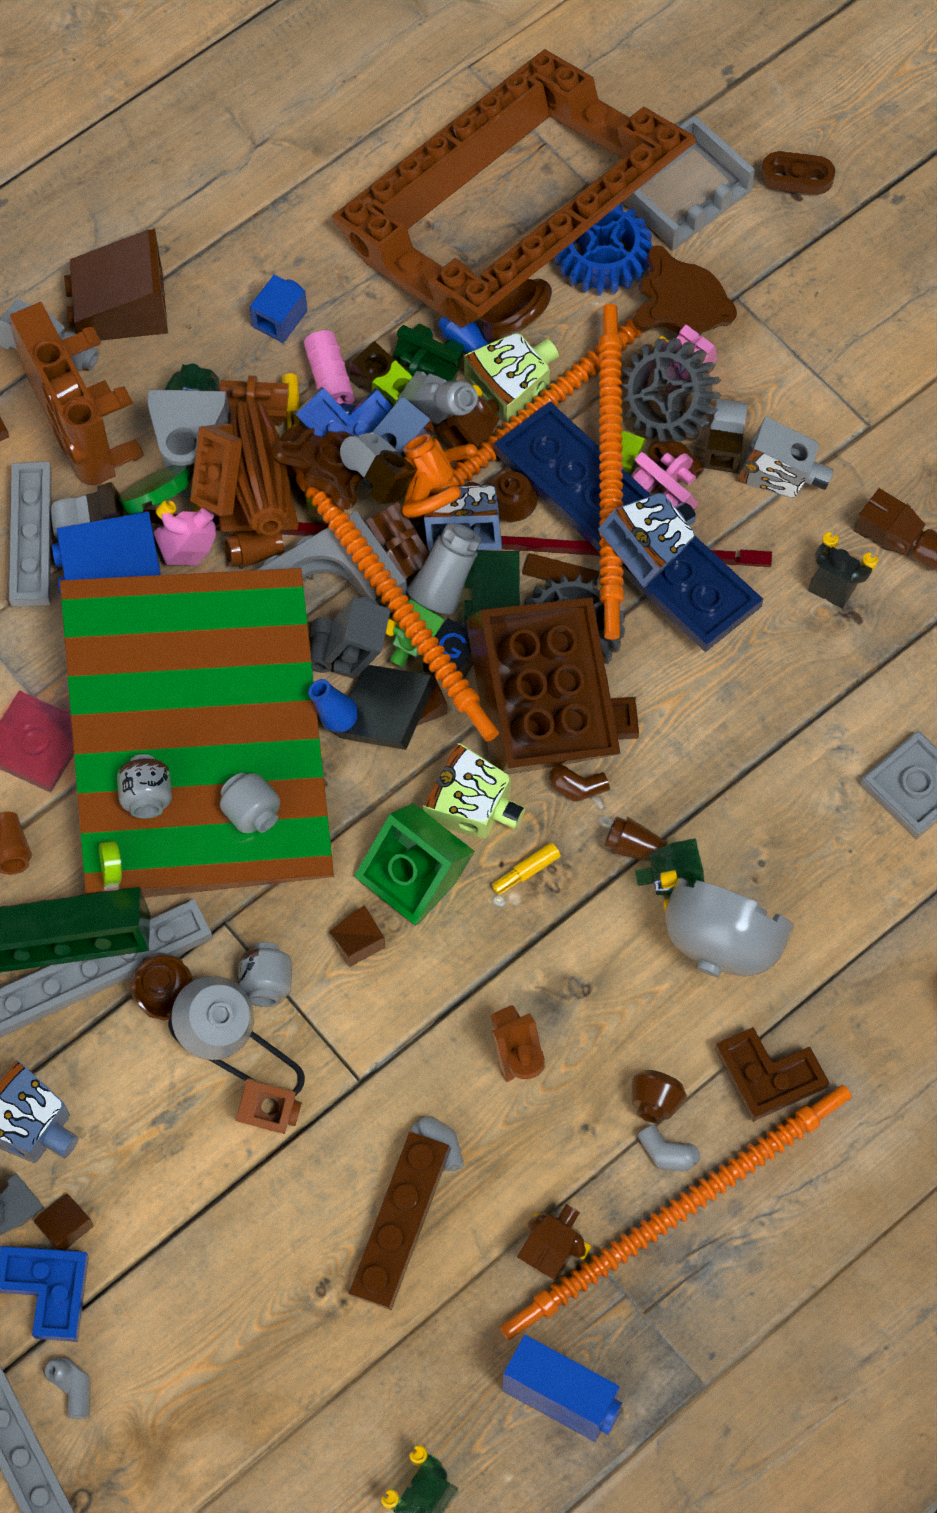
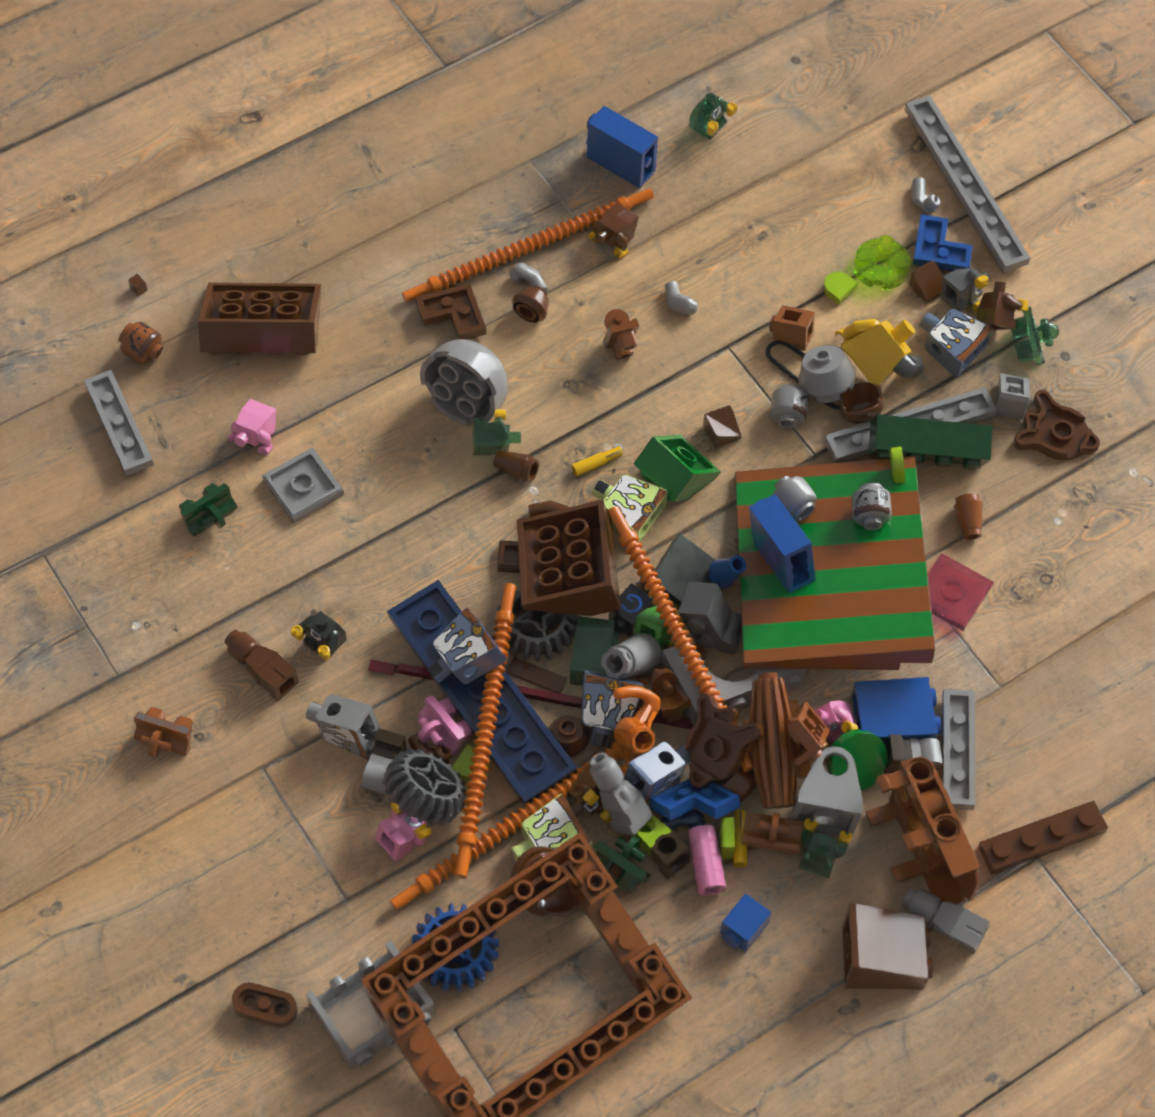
camera: 175 degrees left, 5 degrees down
leg [340,433,417,505] -> none
reddish brown plate [349,1131,451,1310] -> none
reddish brown tile [632,245,737,336] -> none
none -> lime tile [720,817,735,859]
none -> blue brick [749,494,815,593]
none -> lime tile [823,271,858,305]
none -> yellow torso [834,319,924,387]
none -> clear neon green plate [854,235,911,290]

